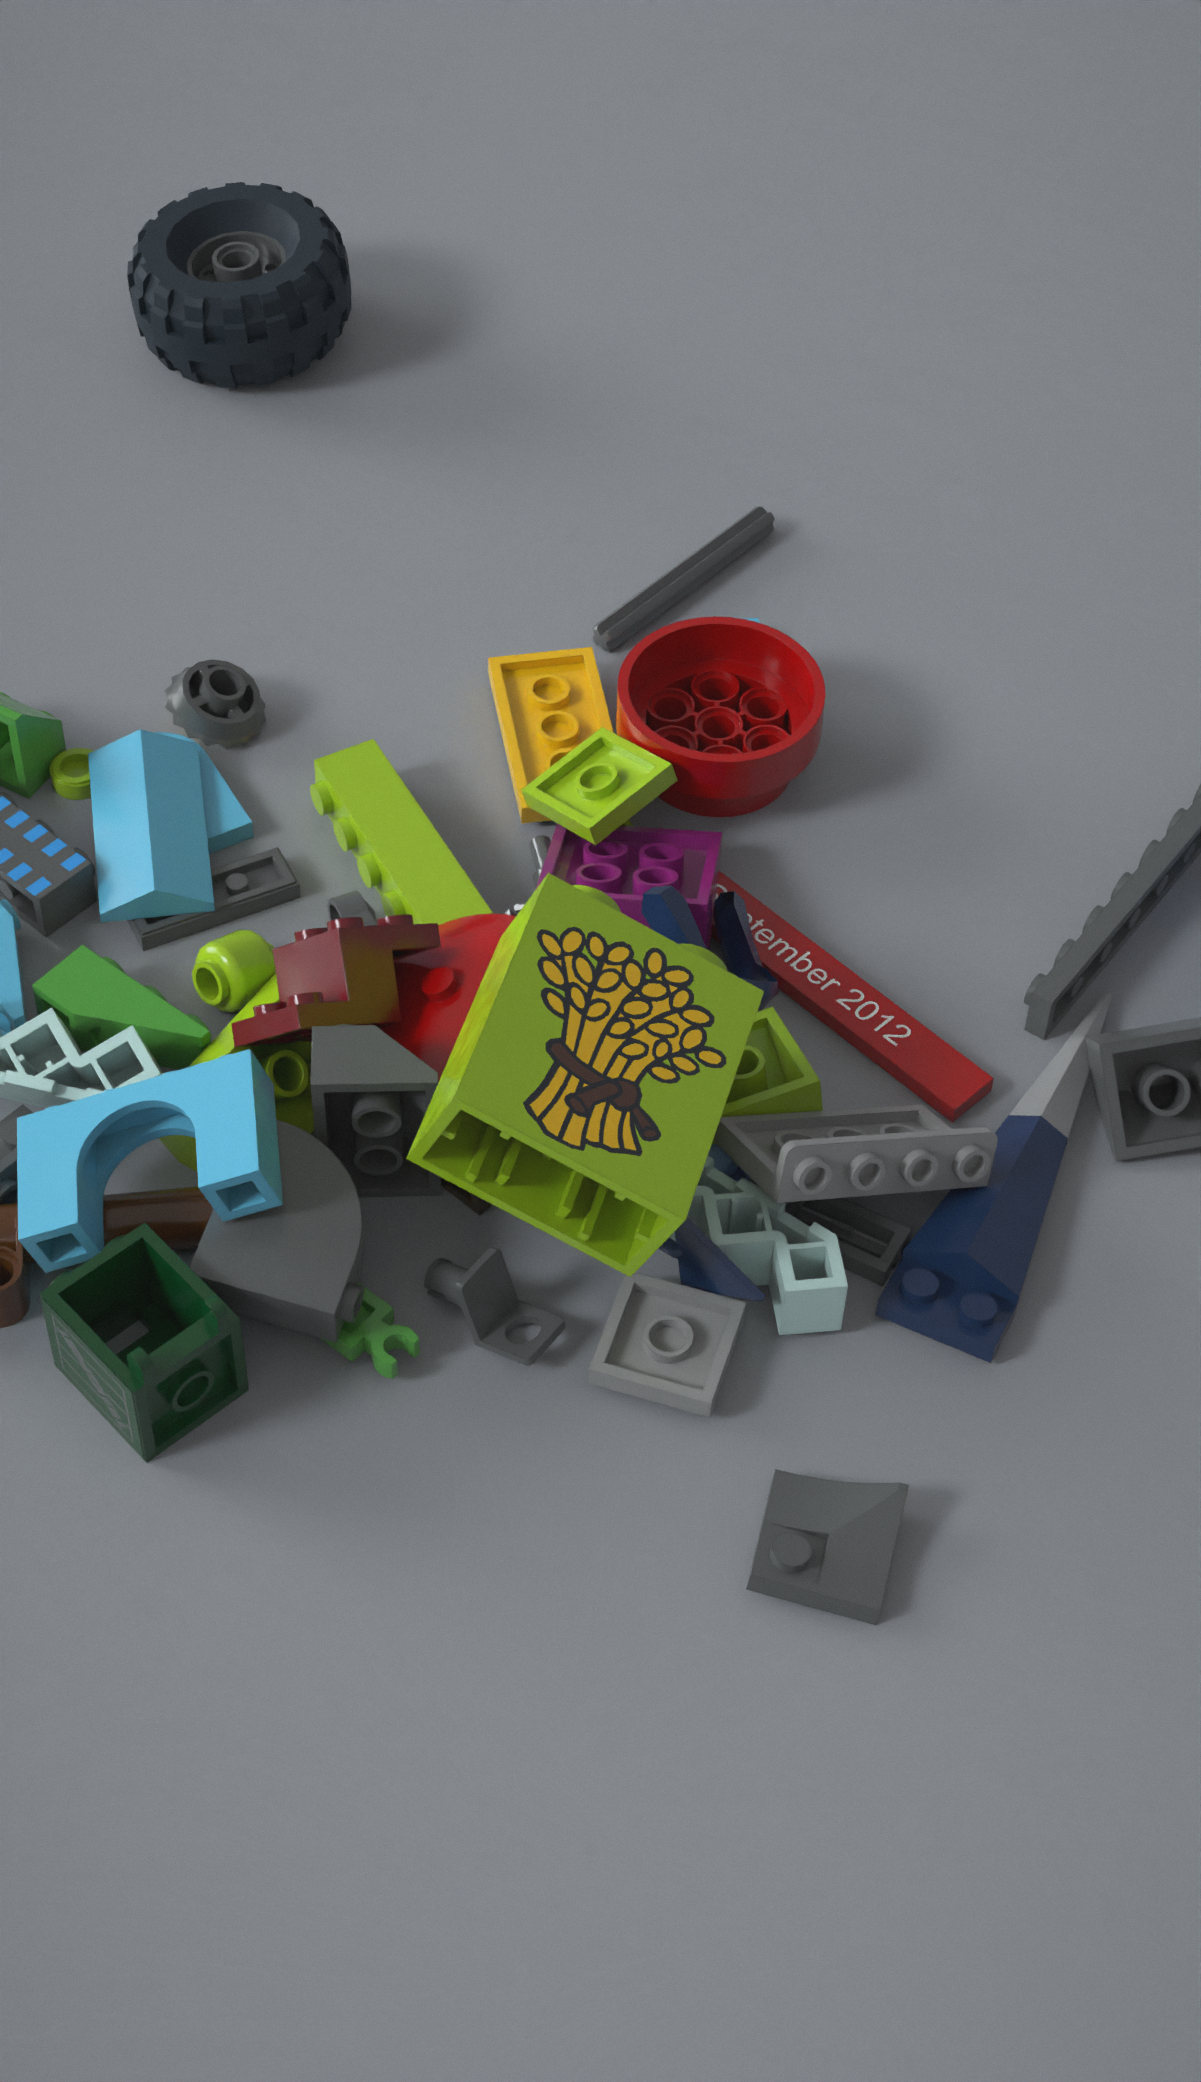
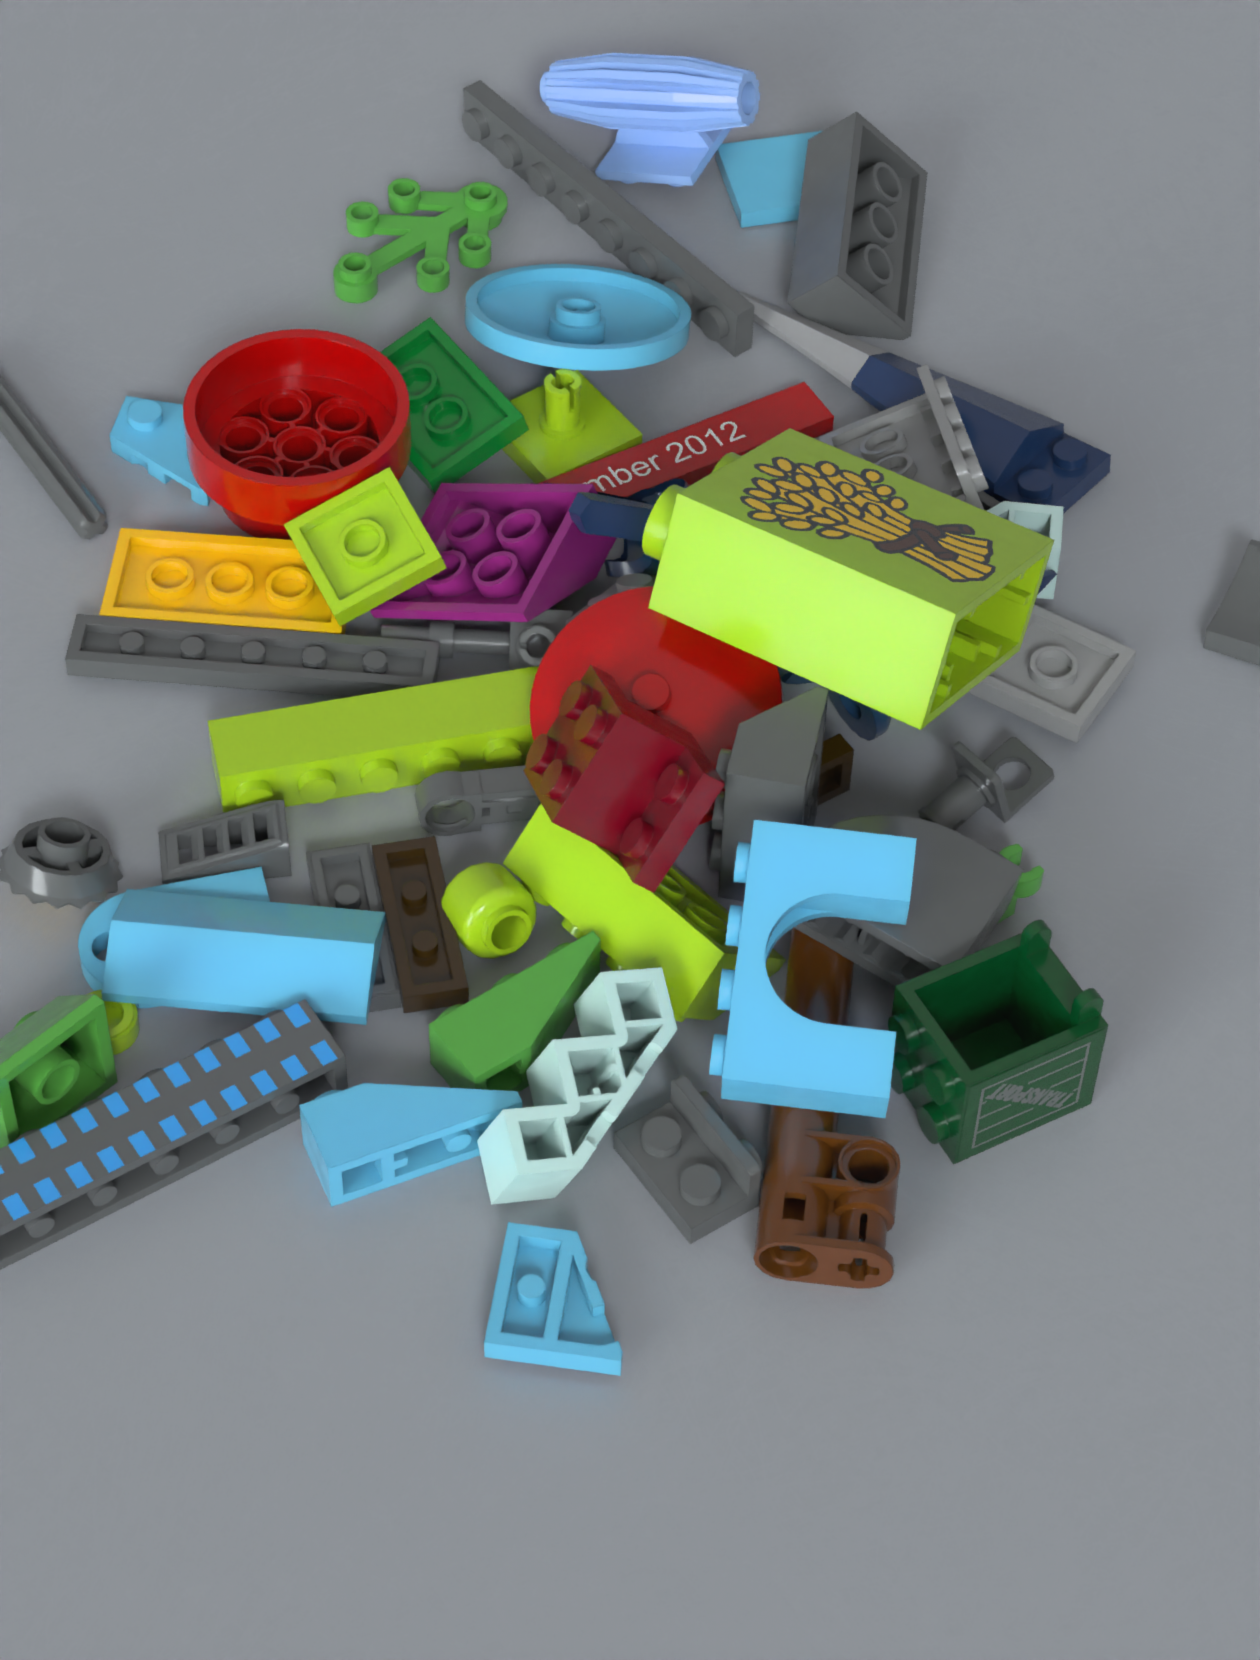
camera: 75 degrees left, 0 degrees up
none -> dark grey plate [65,614,440,697]
none -> dark grey slope [158,800,292,885]
none -> bright green plant [333,178,508,303]
none -> dark brown plate [372,836,469,1013]
none -> green plate [380,317,529,495]
none -> medium azure dish [465,264,691,371]
none -> lime tile [502,369,643,484]

